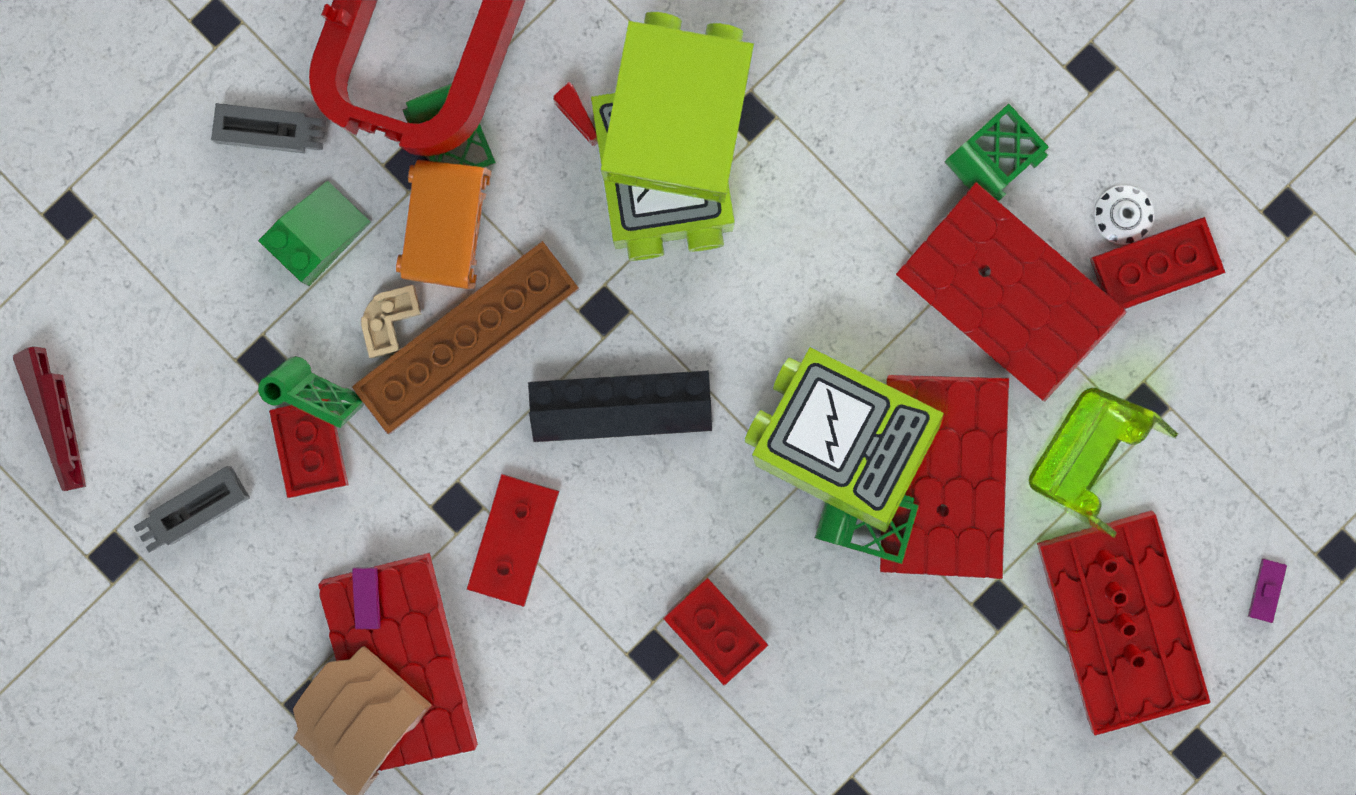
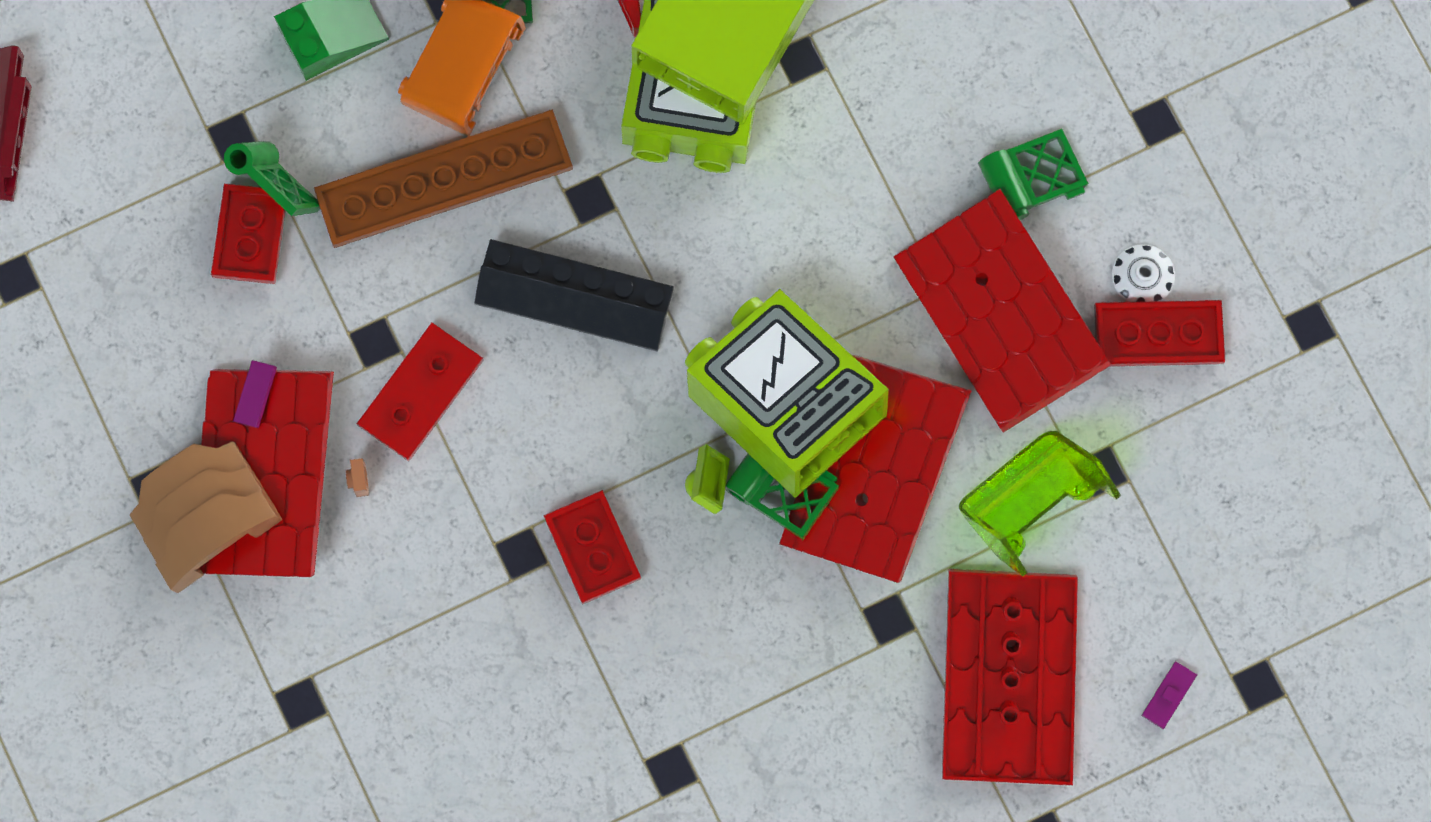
camera: 10 degrees right, 10 degrees down
dark grey hinge [134,466,250,553] -> none
tan plate [361,285,422,359] -> none
none -> nougat plate [346,458,369,497]
none -> lime tile [685,444,730,514]

